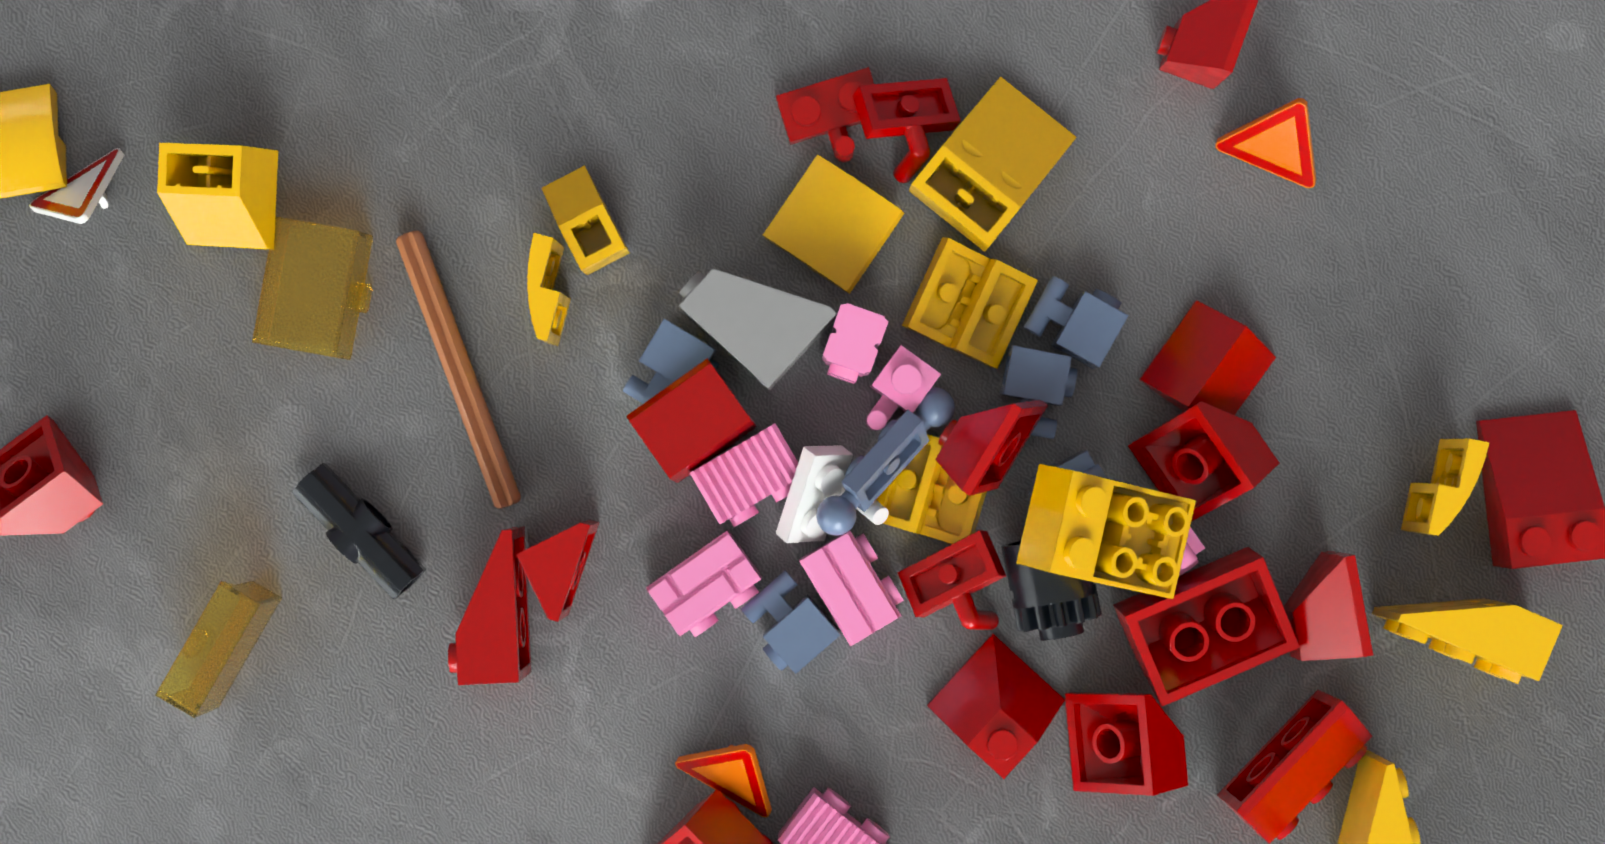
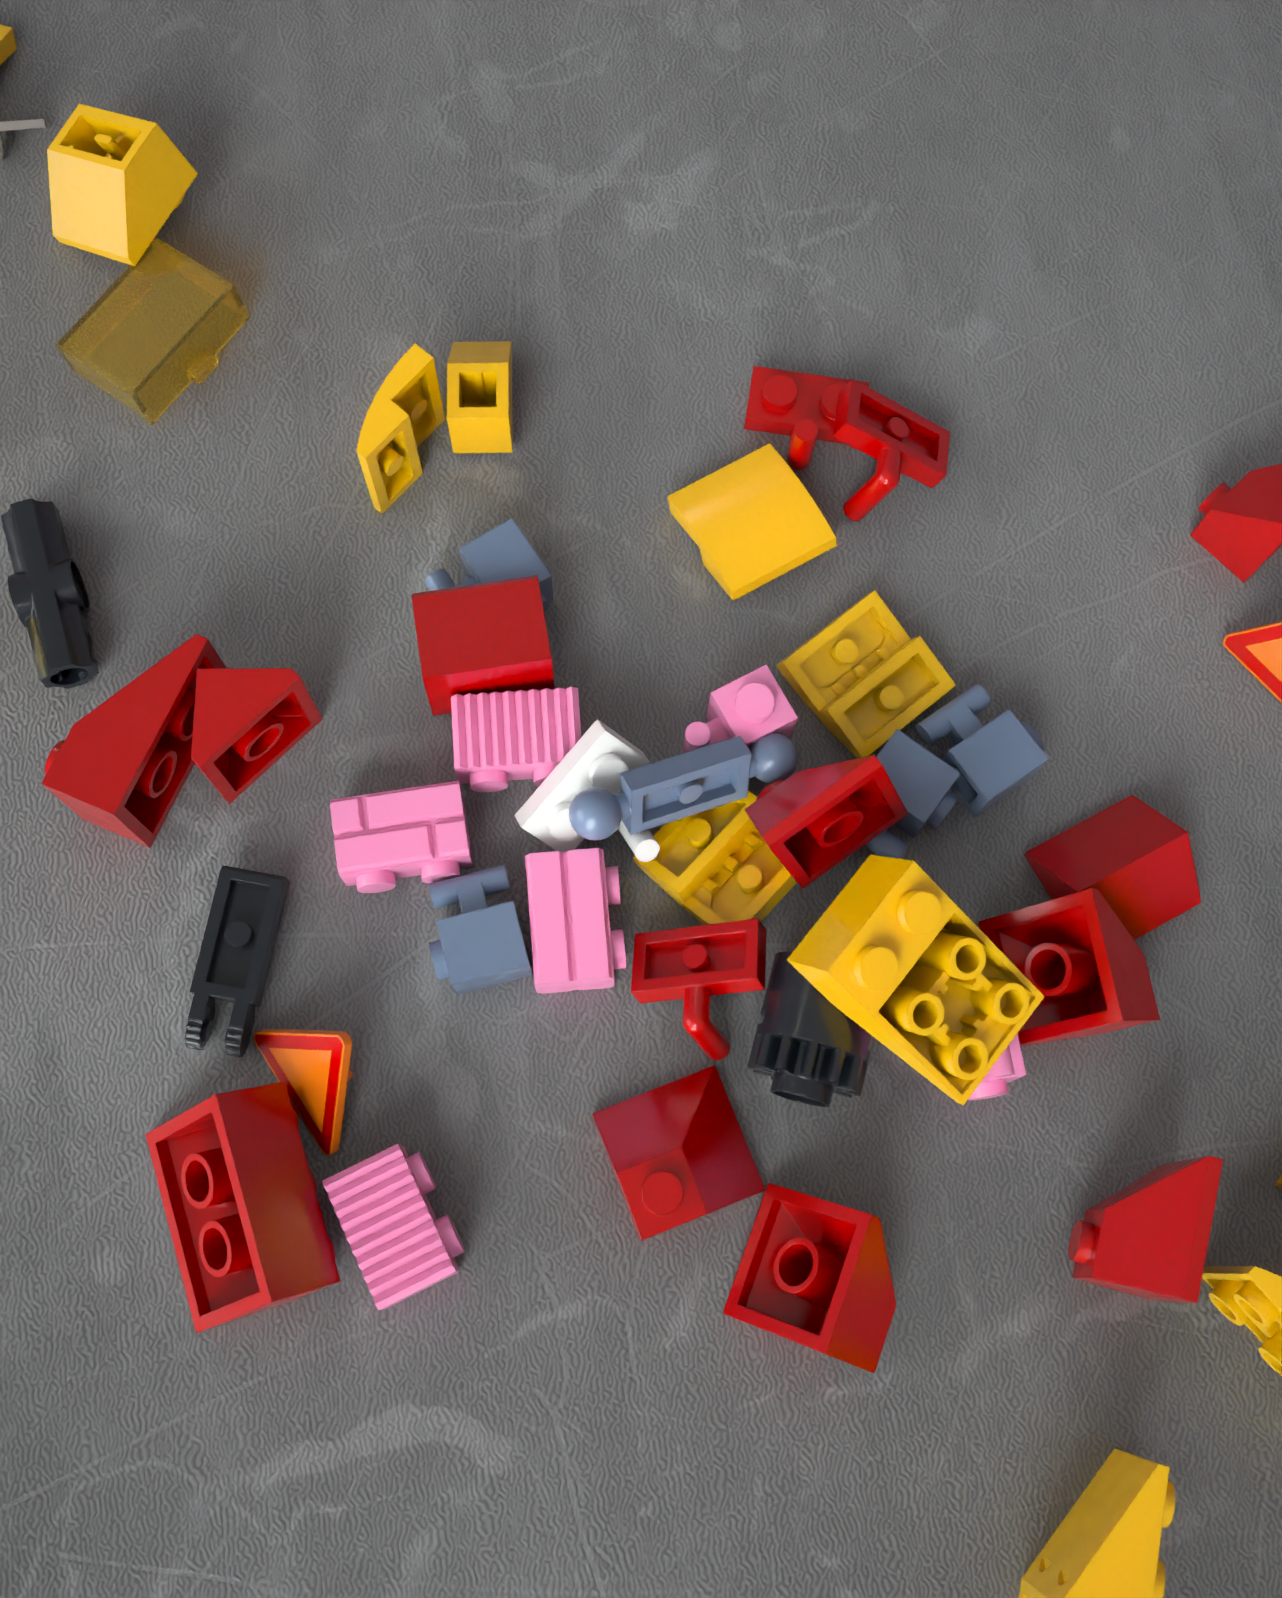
camera: 20 degrees right, 15 degrees down
nougat axle [396,230,521,509] -> none
light grey slope [679,269,837,391] -> none
bright pink brick [822,303,888,384] -> none
yellow slope [909,76,1077,252] -> none
red slope [1113,547,1300,707] -> none
red slope [1217,690,1372,844] -> none
none -> black hinge [184,865,290,1058]

